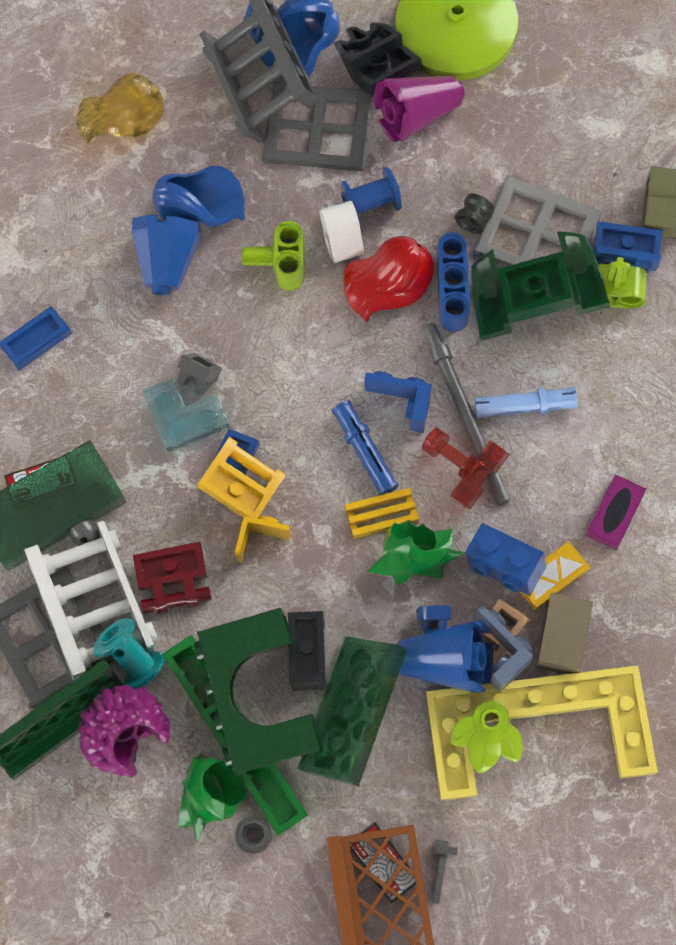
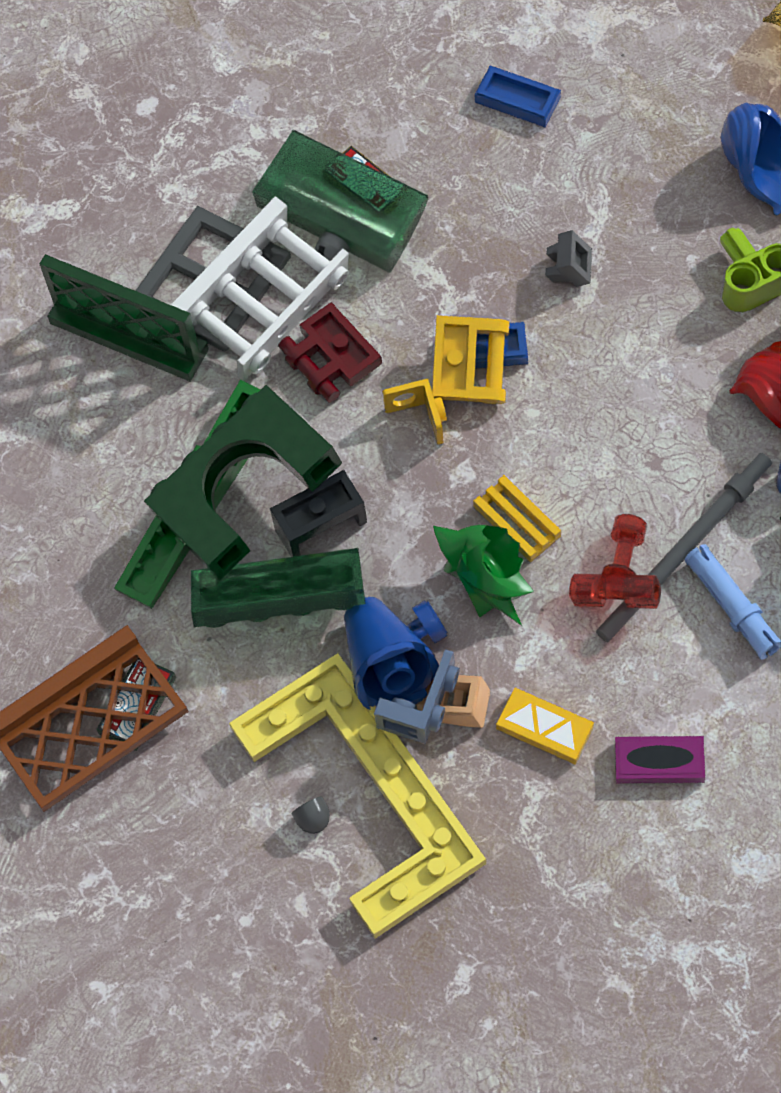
camera: 65 degrees right, 5 degrees down
magenta hair [78,685,170,778] -> none
teal hose [93,618,165,689] -> none
blue cone [132,215,201,296] -> none
clear light blue plate [142,378,230,453] -> none
green hair [178,753,246,843] -> none
dark grey plate [235,816,272,854] -> none
blue pin [332,400,399,495] -> none
blue bracket [364,371,432,433] -> none
dark grey piece [432,839,458,904] -> none
lime plate [451,701,523,773] -> none
blue brick [465,523,546,596] -> none
dark tan panel [535,593,593,674] -> none
none -> dark grey hinge [291,796,330,834]

